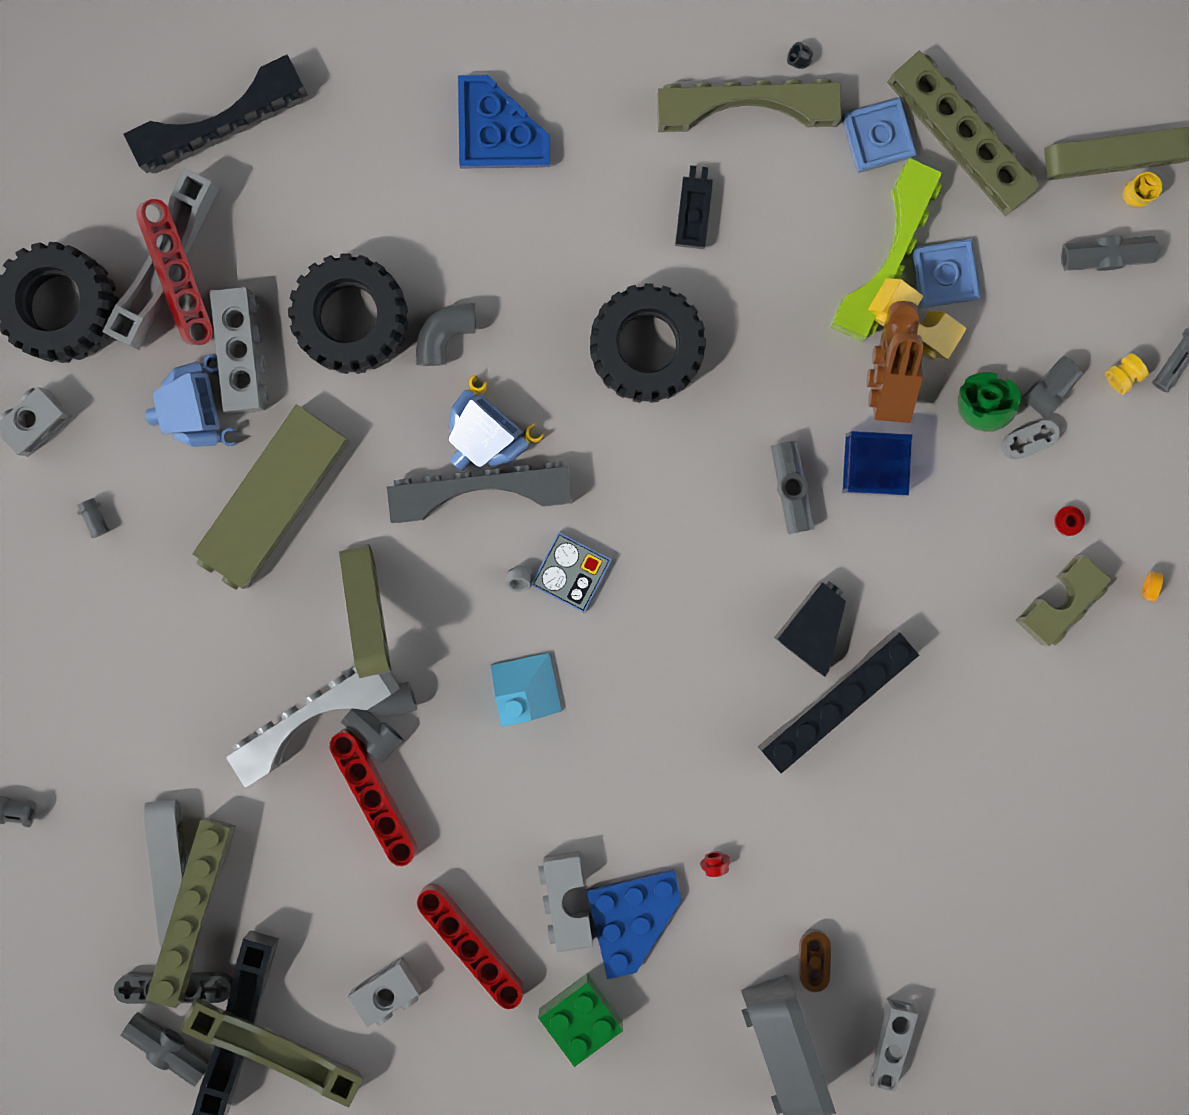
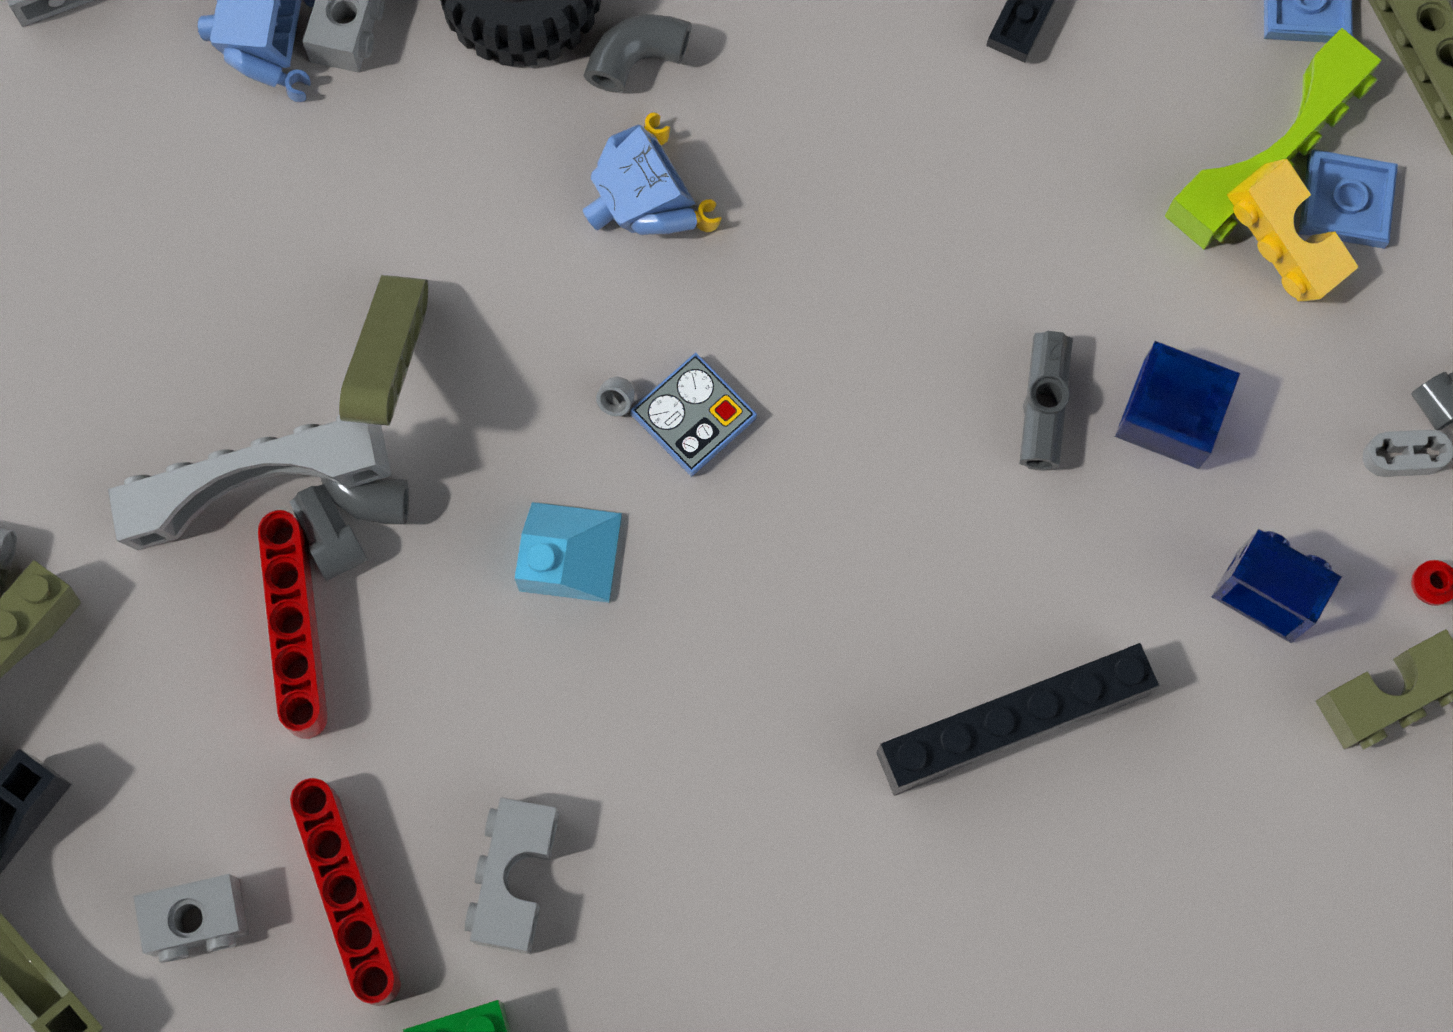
camera: 20 degrees right, 15 degrees down
dark grey pin [77,498,110,539] -> none
olive brick [192,404,350,590] -> none
dark grey arch [387,462,572,523] -> none
blue plate [587,869,681,979] -> none
black tyre [590,283,706,403] -> none
red plate [700,851,731,877] -> none
black slope [774,581,846,677] -> none
dark orange brick [867,301,923,423] -> none
green cylinder [958,372,1021,432] -> none
none -> clear blue piece [1211,529,1342,643]

